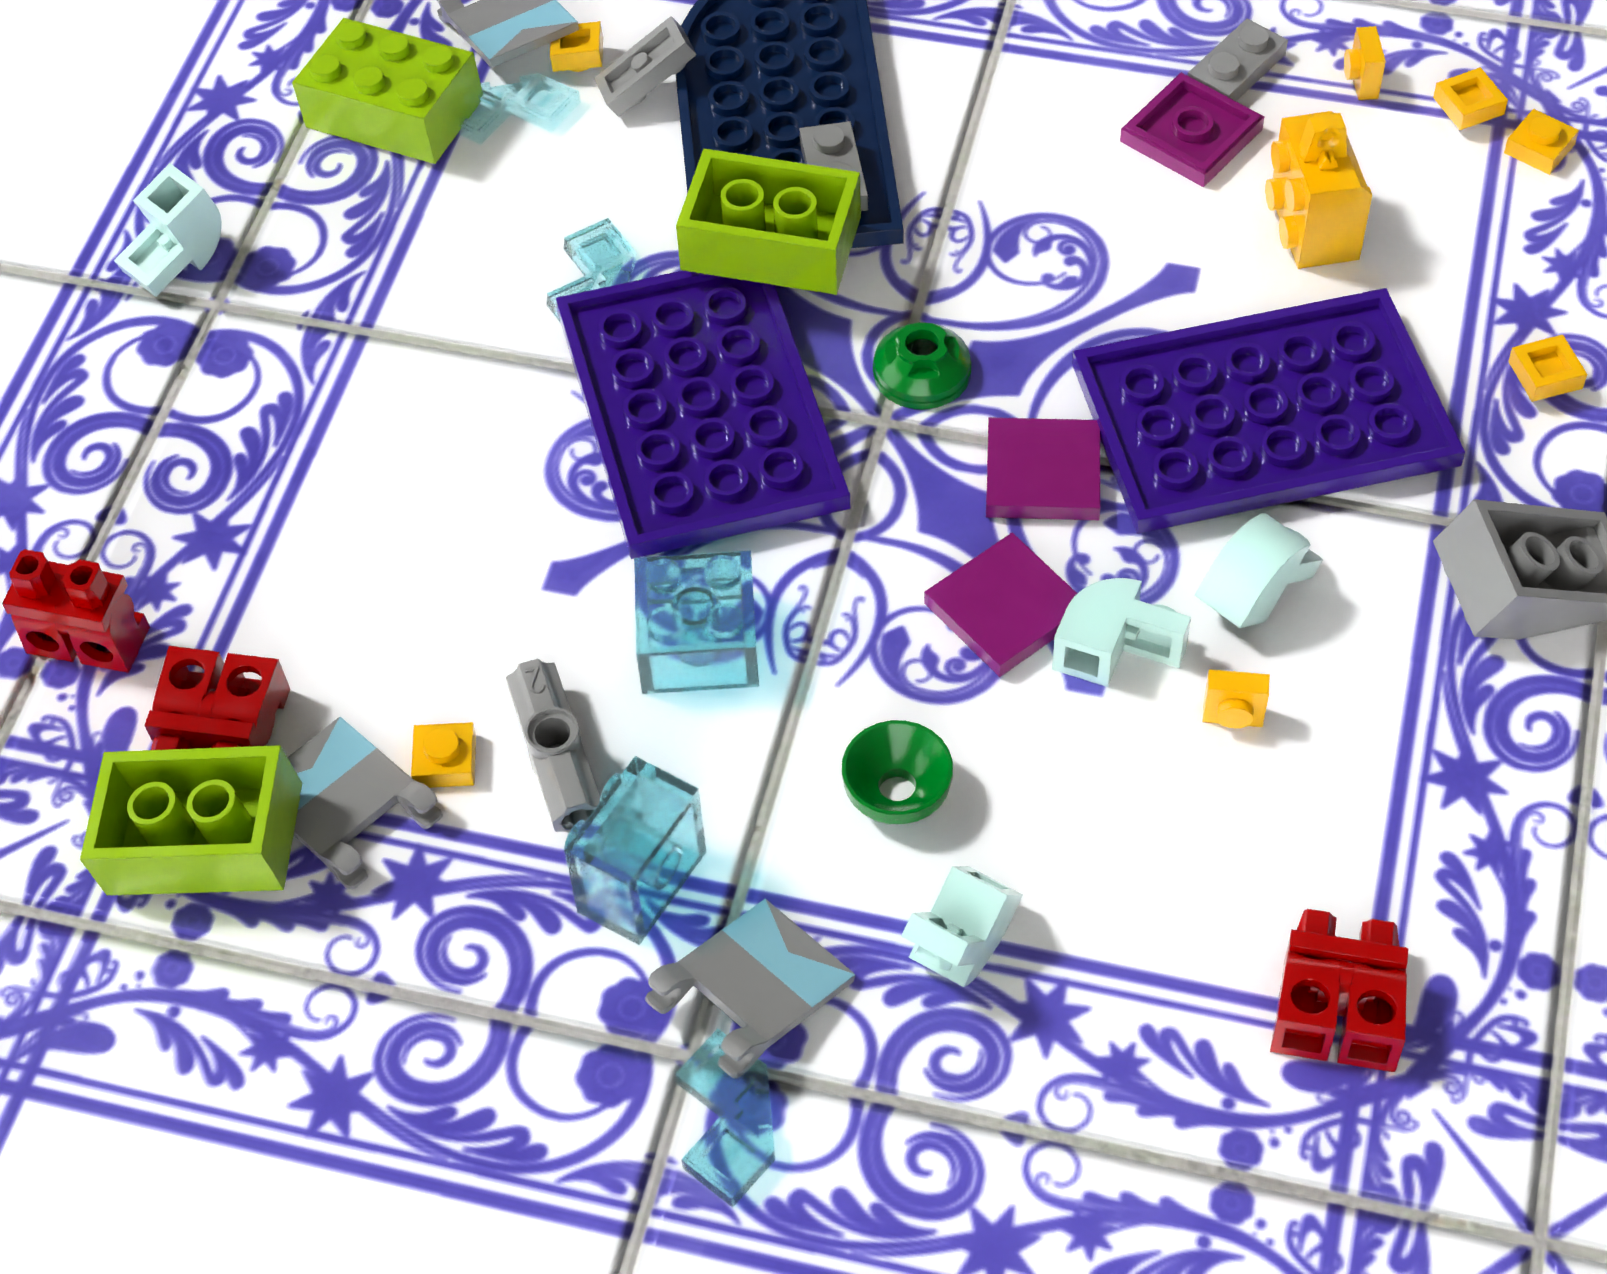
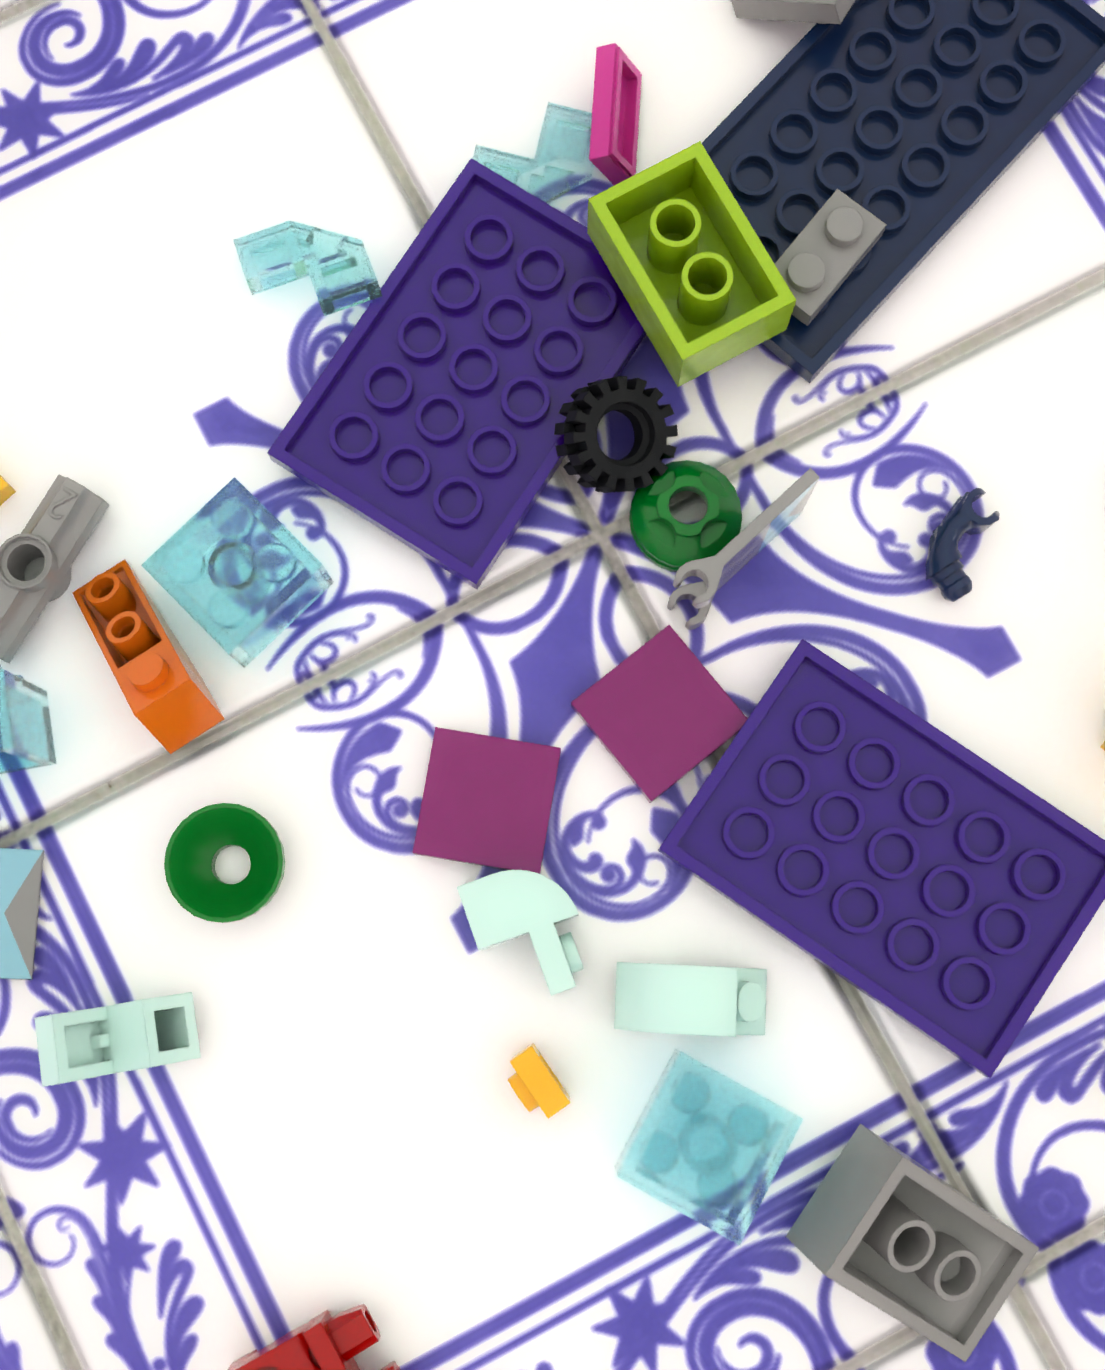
camera: 50 degrees right, 25 degrees up
none -> orange slope [72,559,224,754]
none -> clear light blue tile [233,220,382,316]
none -> black tyre [554,376,678,493]
none -> dark pink tile [589,43,642,185]
none -> clear light blue brick [614,1047,803,1245]
none -> light grey flag [667,468,820,630]
none -> dark blue piece [926,488,1000,602]

